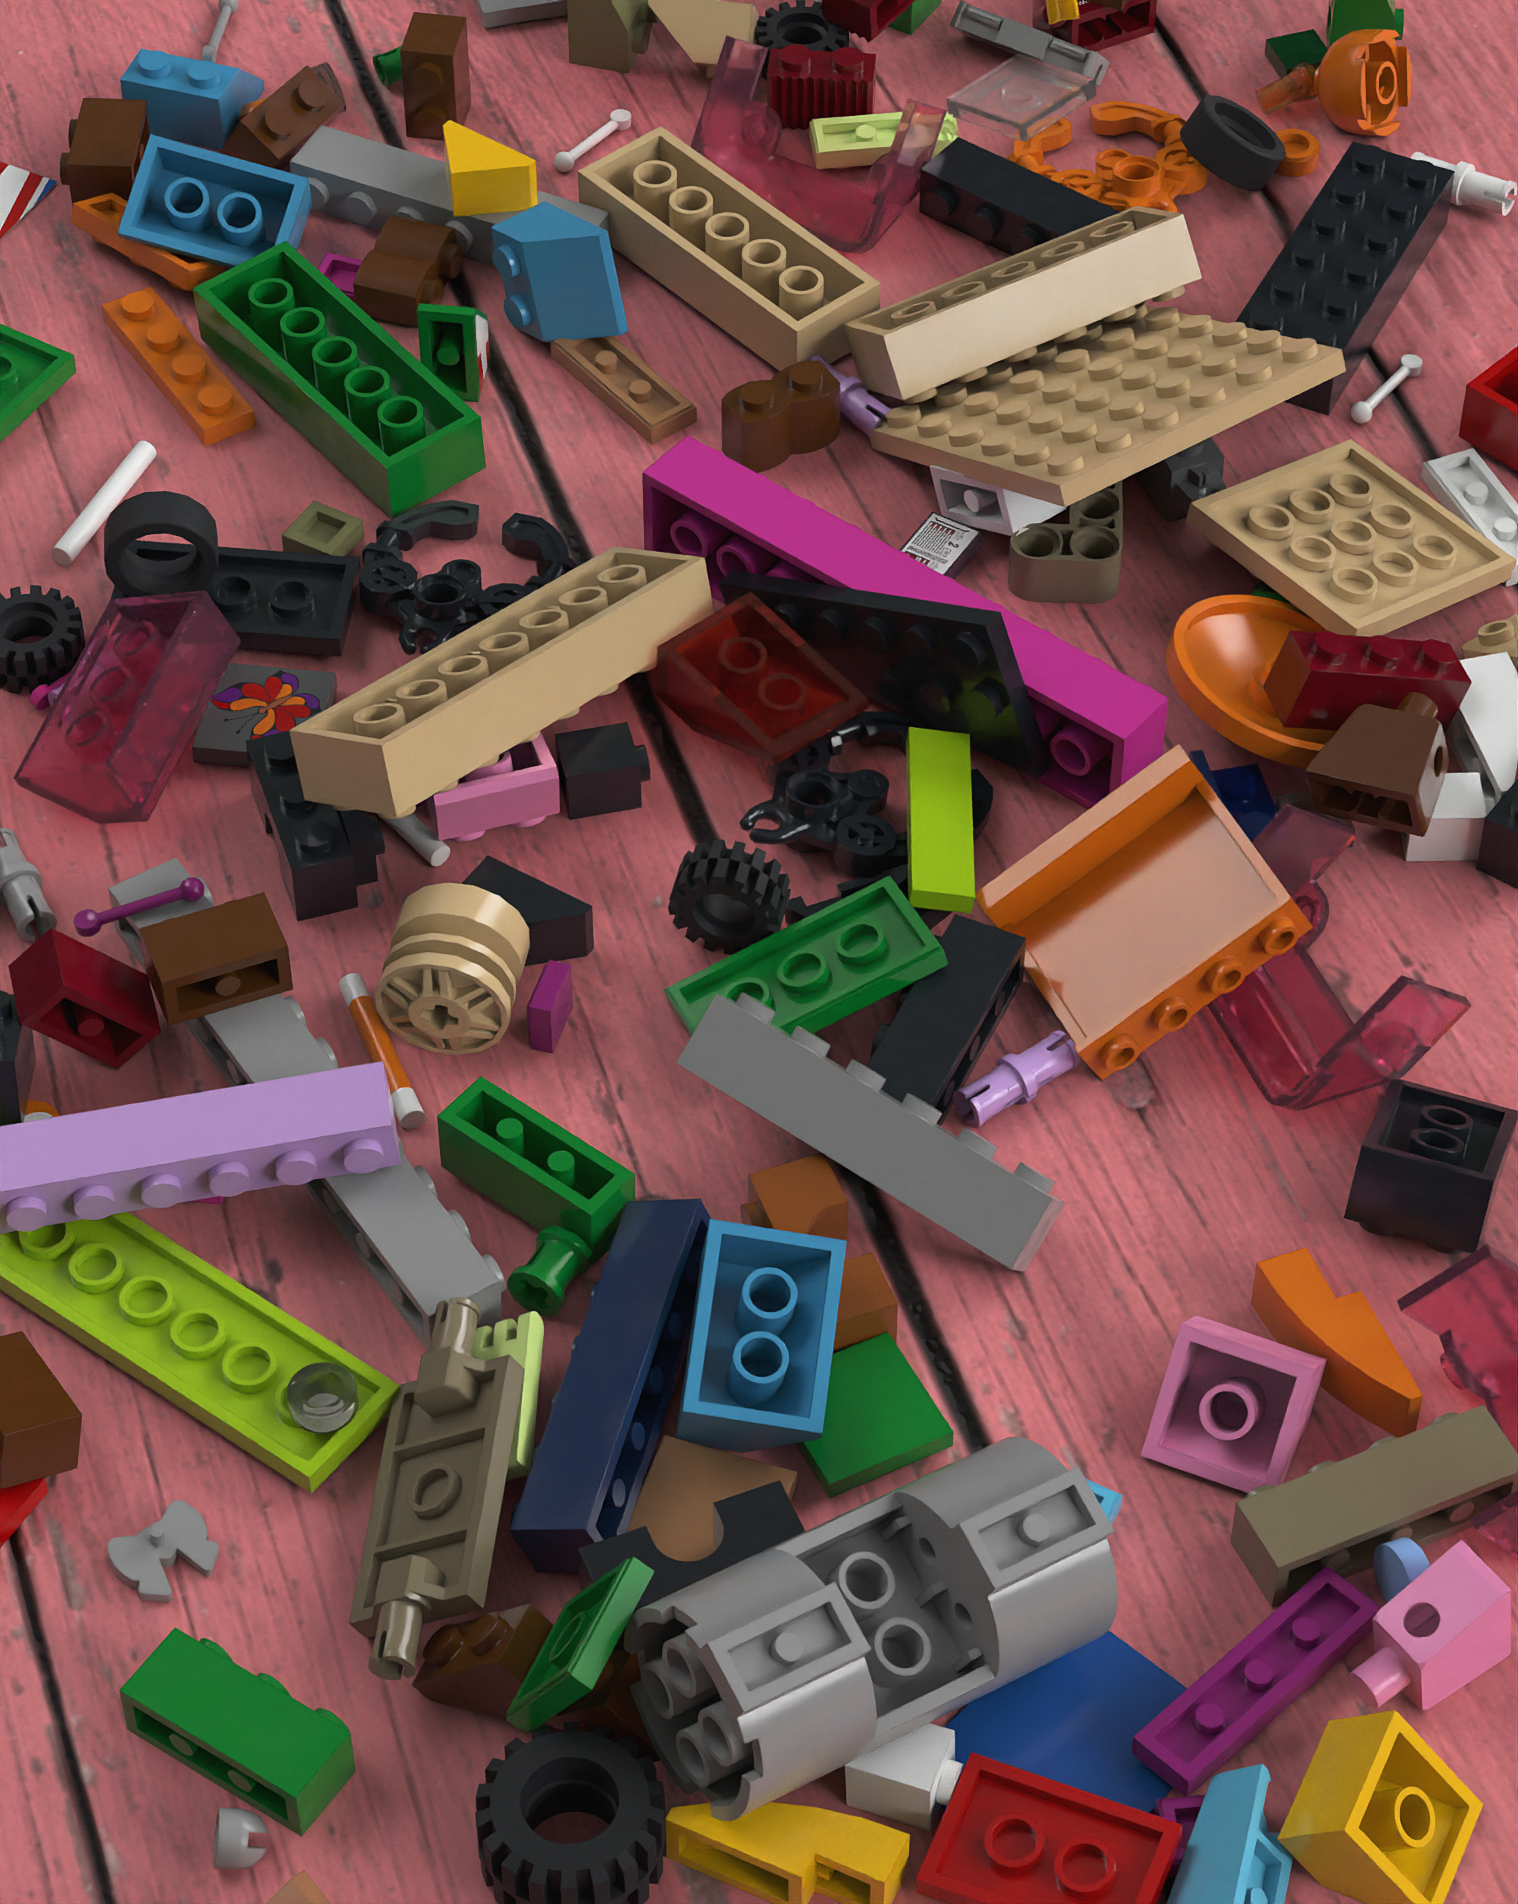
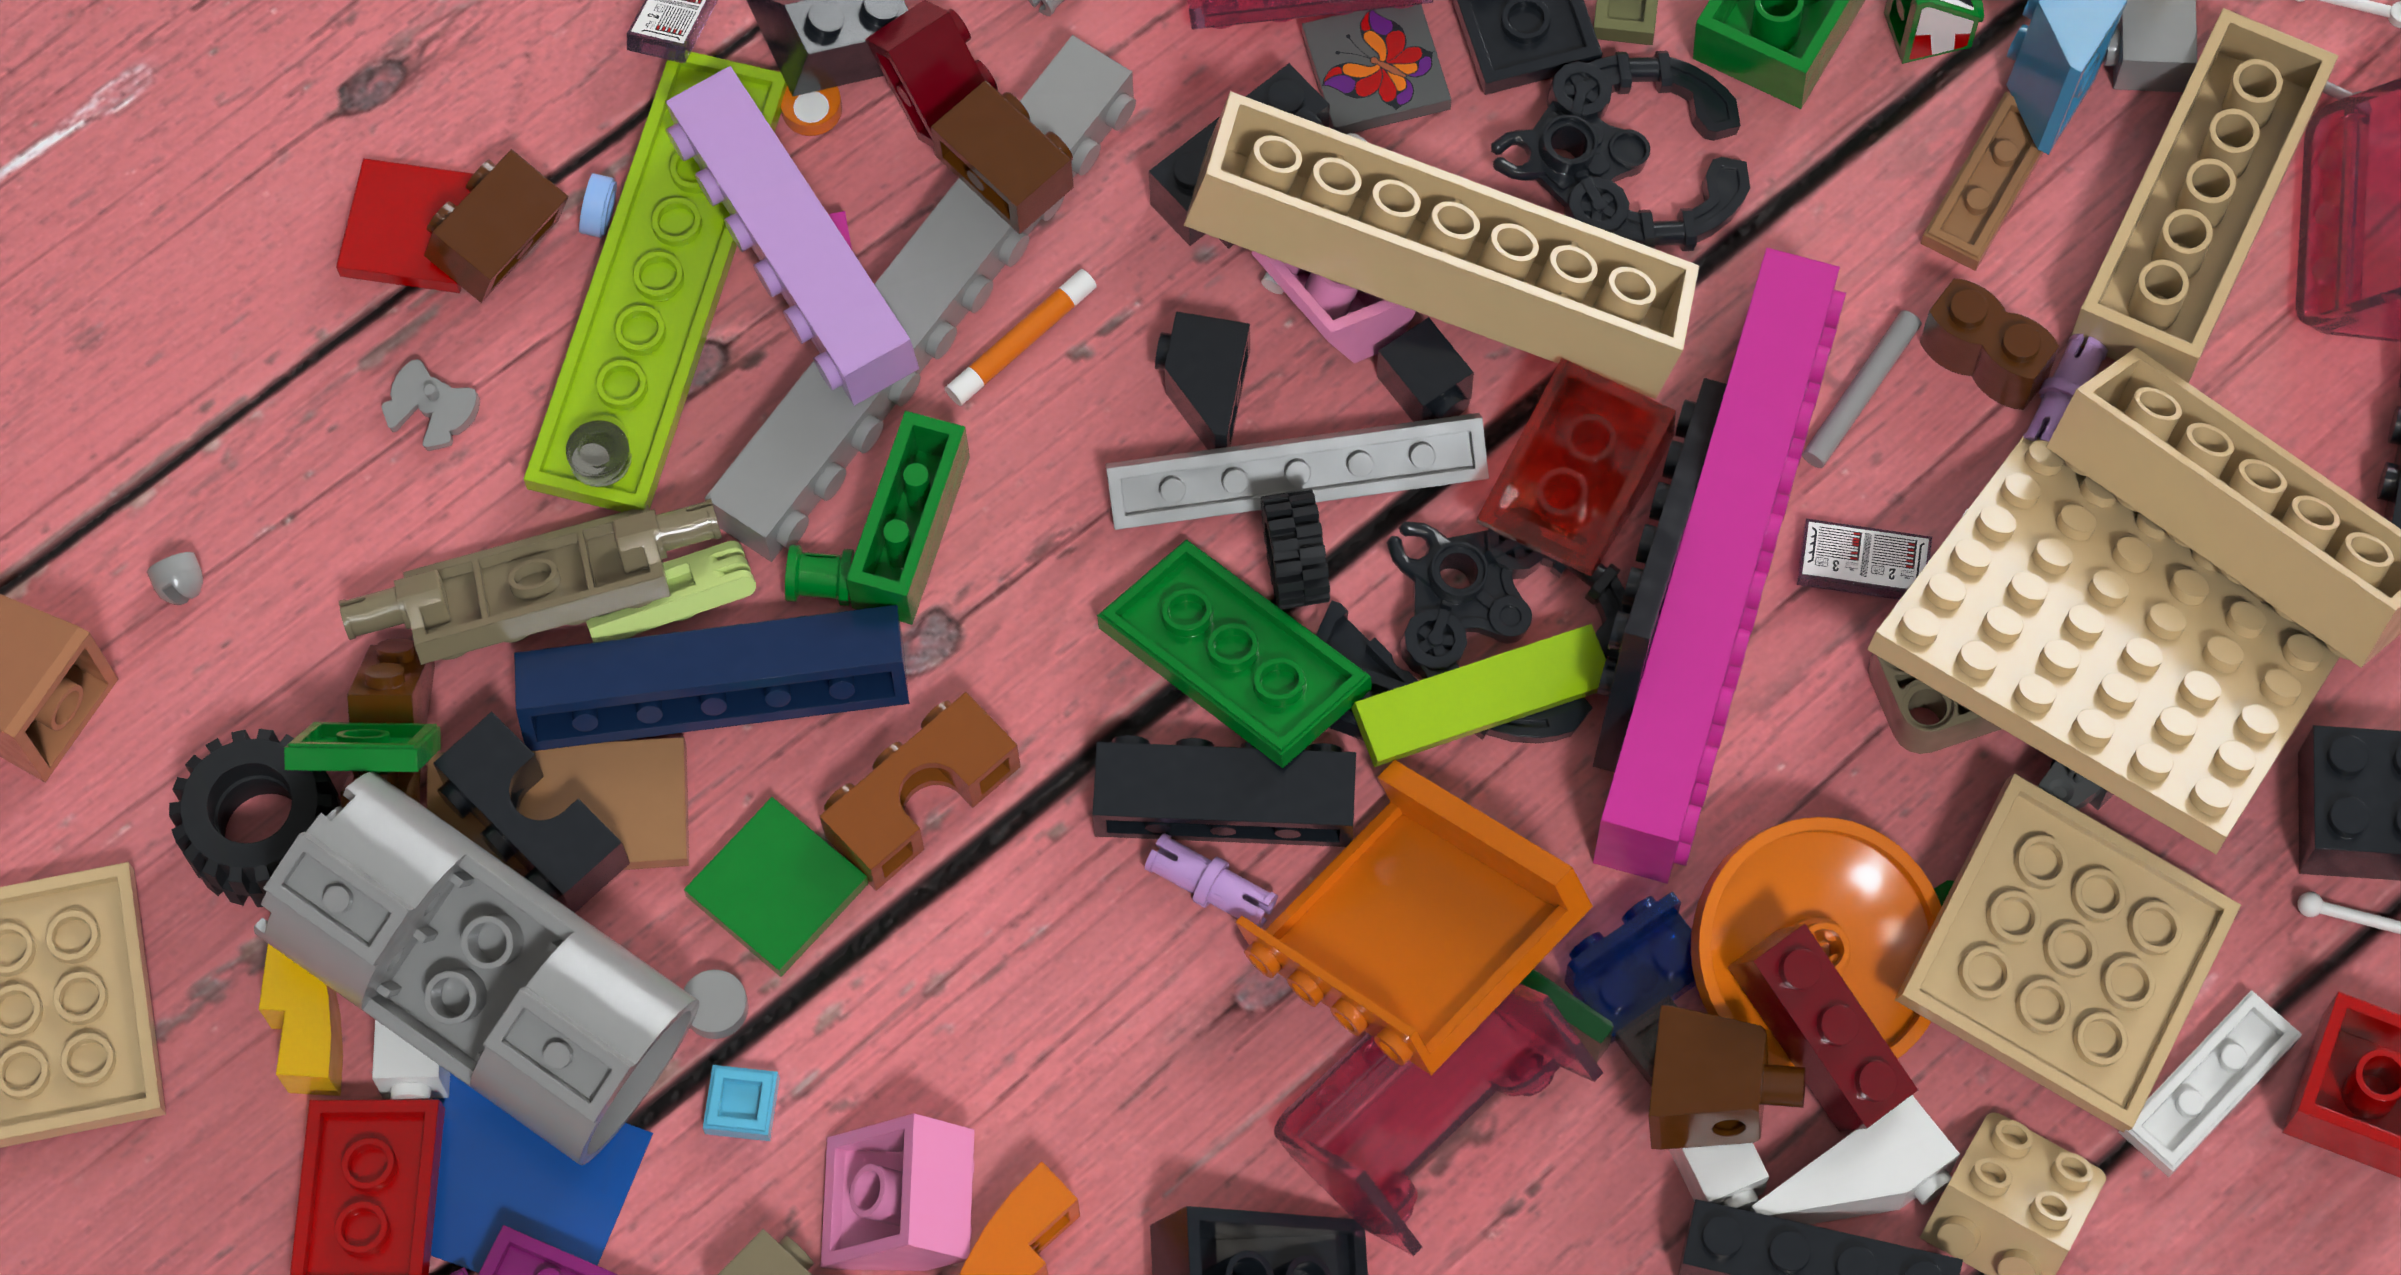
camera: 70 degrees right, 20 degrees up
magenta hinge [74,877,205,937] -> none
green brick [119,1627,356,1837] -> none
tan wheel [375,882,530,1055] -> none
magenta tile [527,960,573,1054] -> none
dark azure slope [675,1219,847,1453] -> none
light grey brick [676,992,1066,1272] -> none
none -> light blue tile [579,173,617,238]
none -> light grey plate [1105,413,1489,530]

